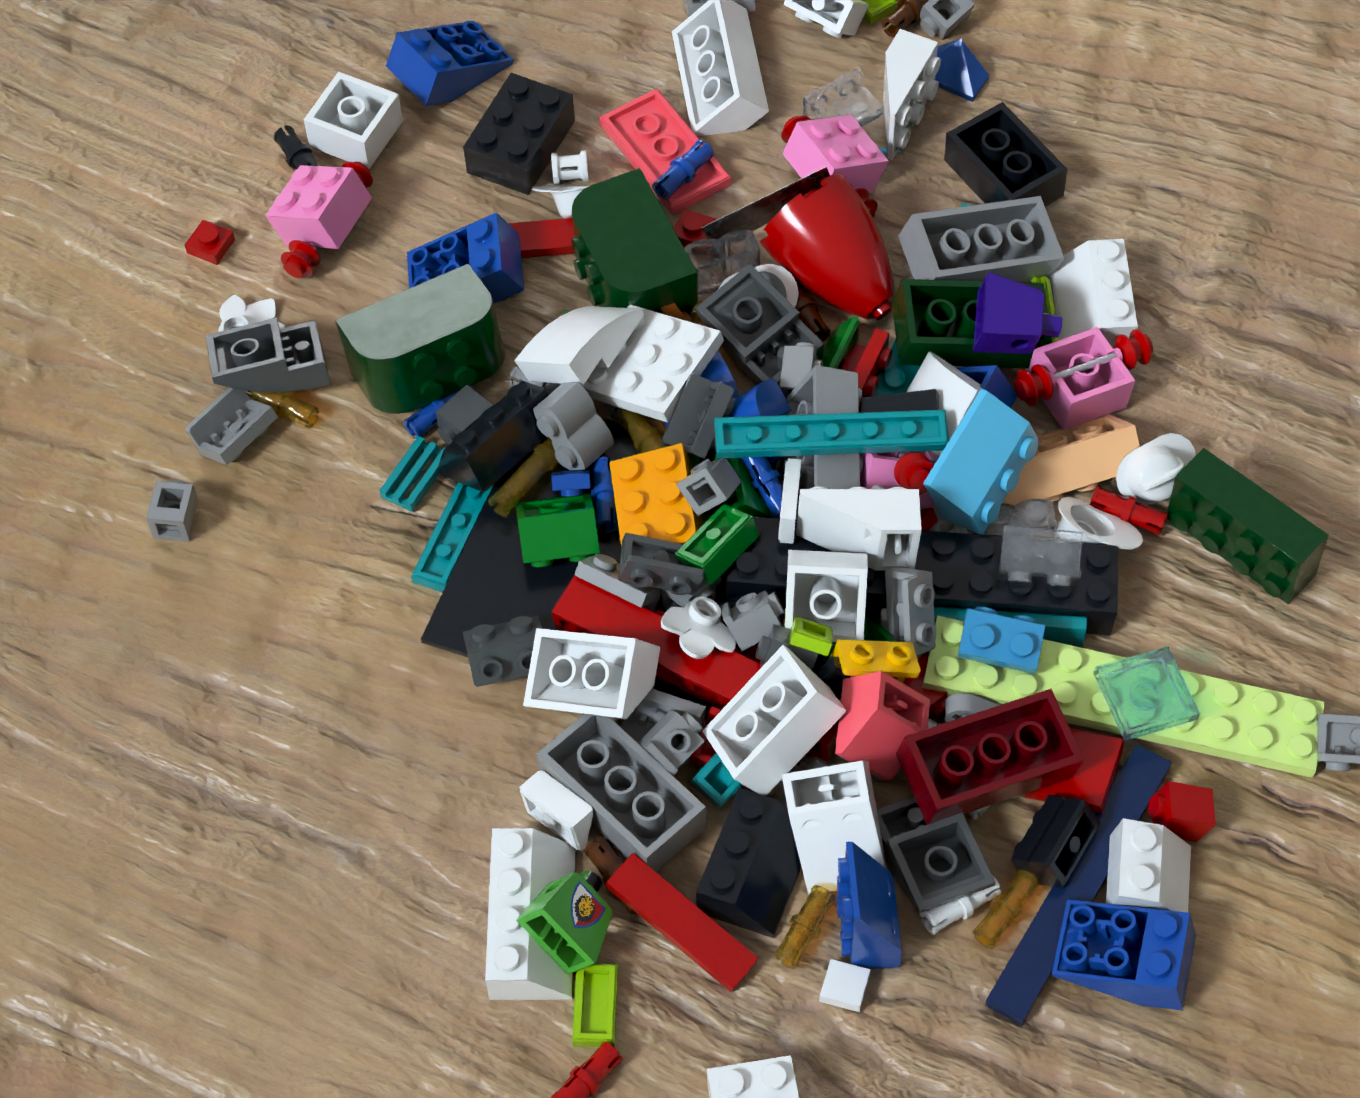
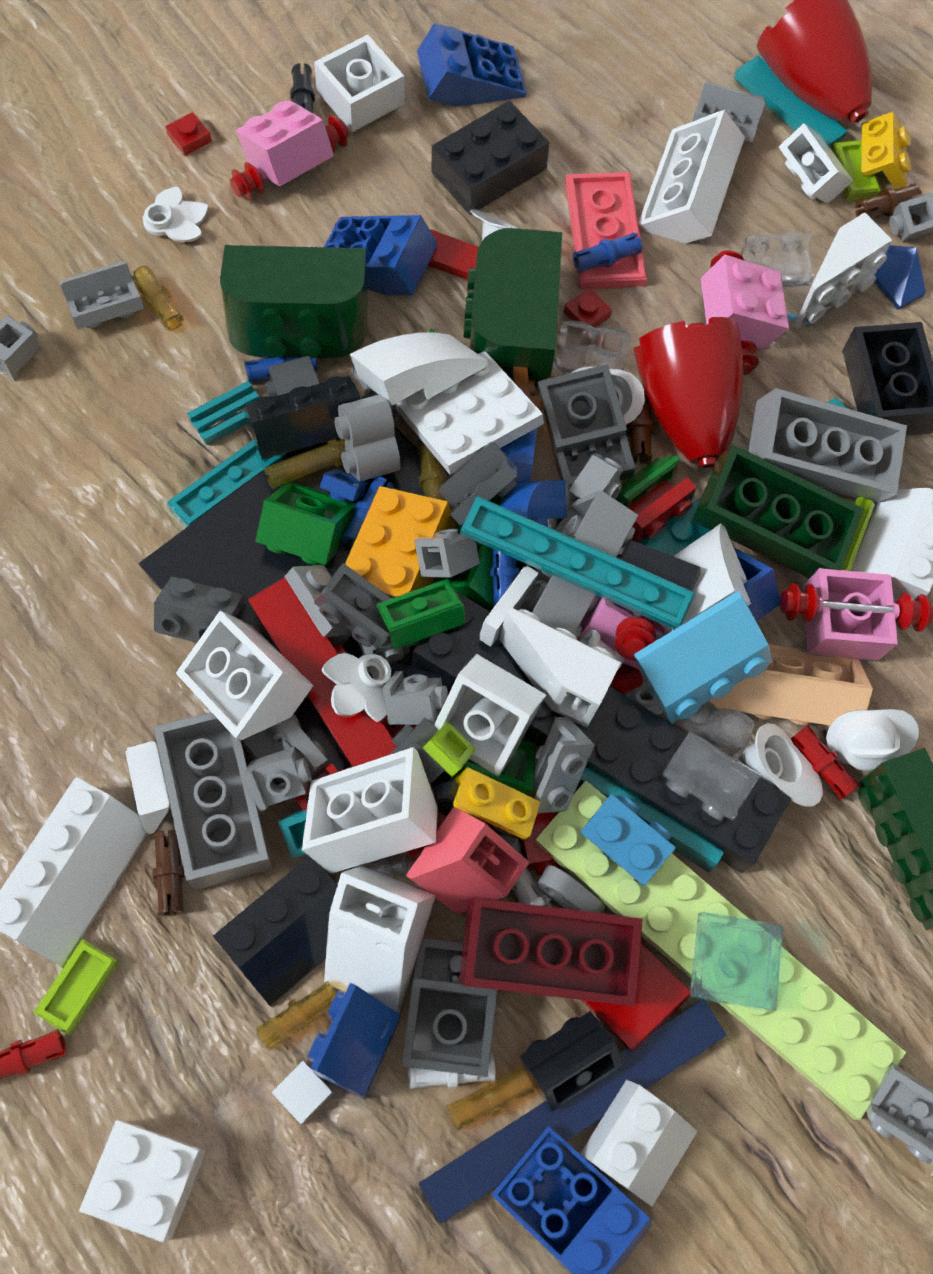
camera: 20 degrees right, 10 degrees up
dark grey slope [205,317,331,392] -> none
bright green torso [516,871,613,974] -> none
white bush [551,150,589,184] -> none
red tile [605,853,759,992] -> none
black sticker [701,167,830,249] -> none
dark purple torso [973,272,1062,354] -> none
red brick [1148,781,1216,842] -> none

